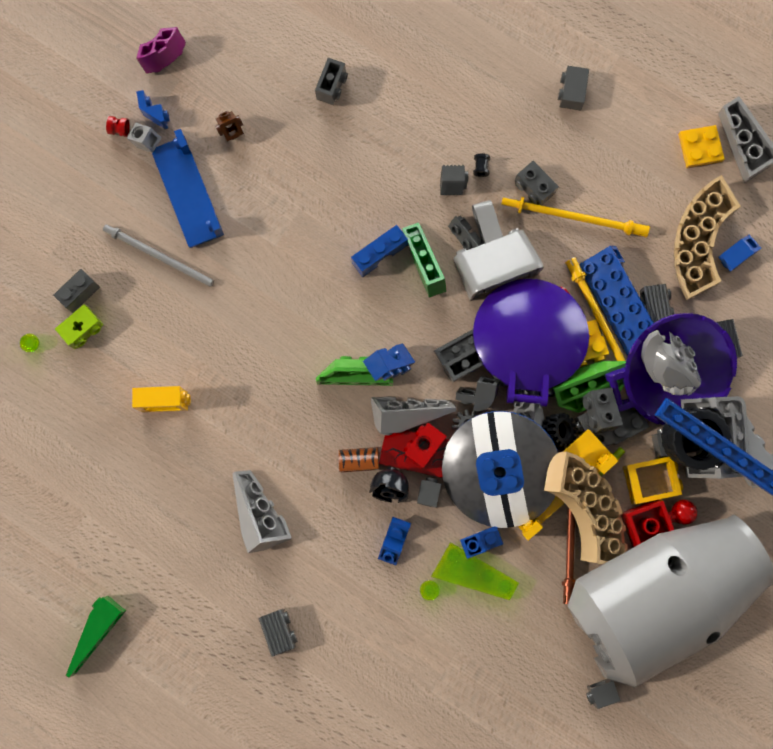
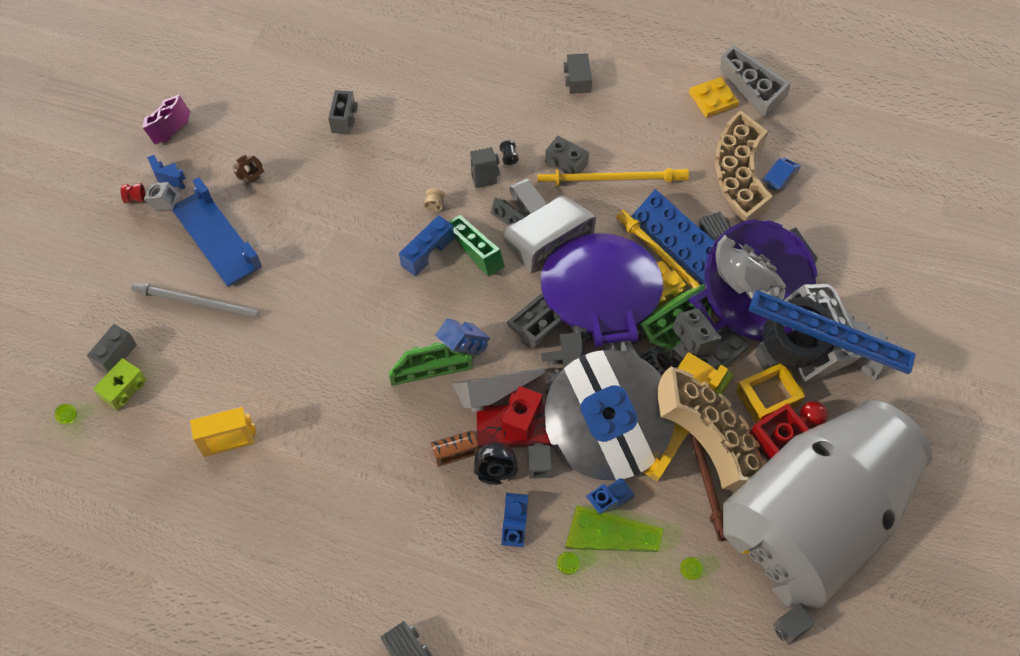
camera: 15 degrees left, 20 degrees down
light grey wedge [233,470,292,553] -> none
none -> tan wheel [424,188,445,212]
none -> clear neon green plate [680,557,703,580]

